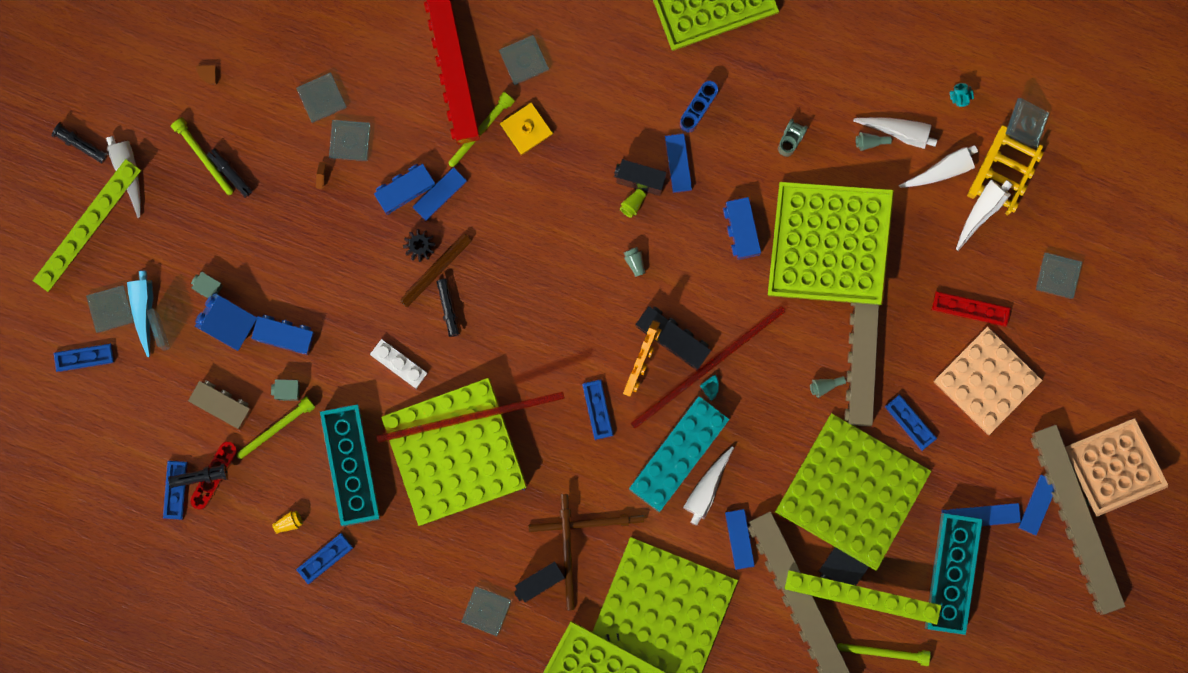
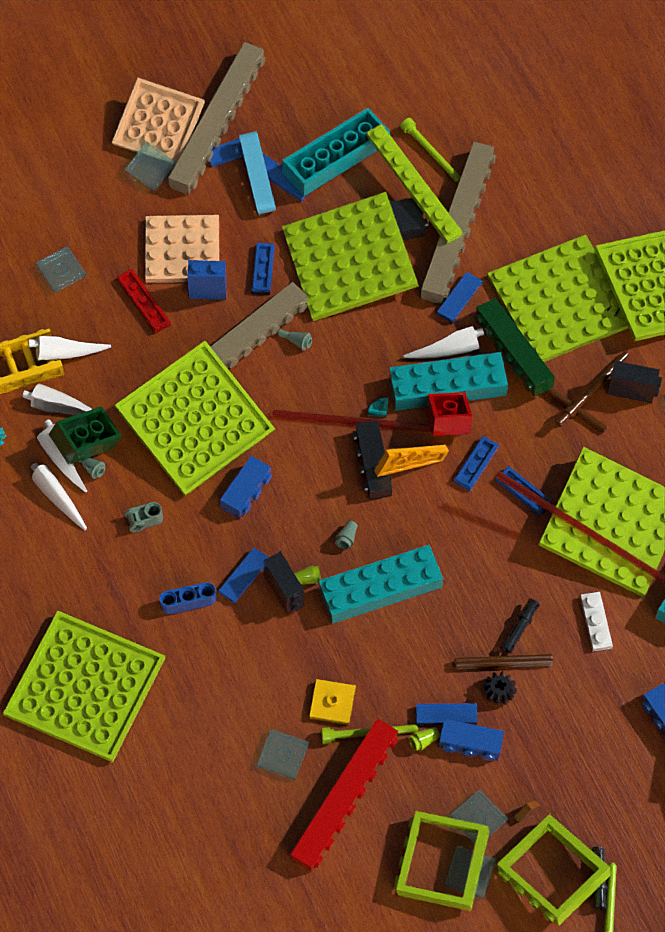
camera: 135 degrees left, 20 degrees down
none -> white piece [31,463,87,531]
none -> dark green brick [48,406,122,465]
none -> clear light blue tile [125,141,176,191]
none -> blue brick [187,260,227,300]
none -> medium azure beam [239,131,276,215]
none -> teal brick [319,545,443,624]
none -> lime window [394,811,489,911]
none -> lime cone [408,727,440,751]
none -> red brick [426,392,473,436]
none -> dark green brick [475,298,555,397]
none -> blue tile [496,466,552,517]
none -> lime window [497,814,611,926]

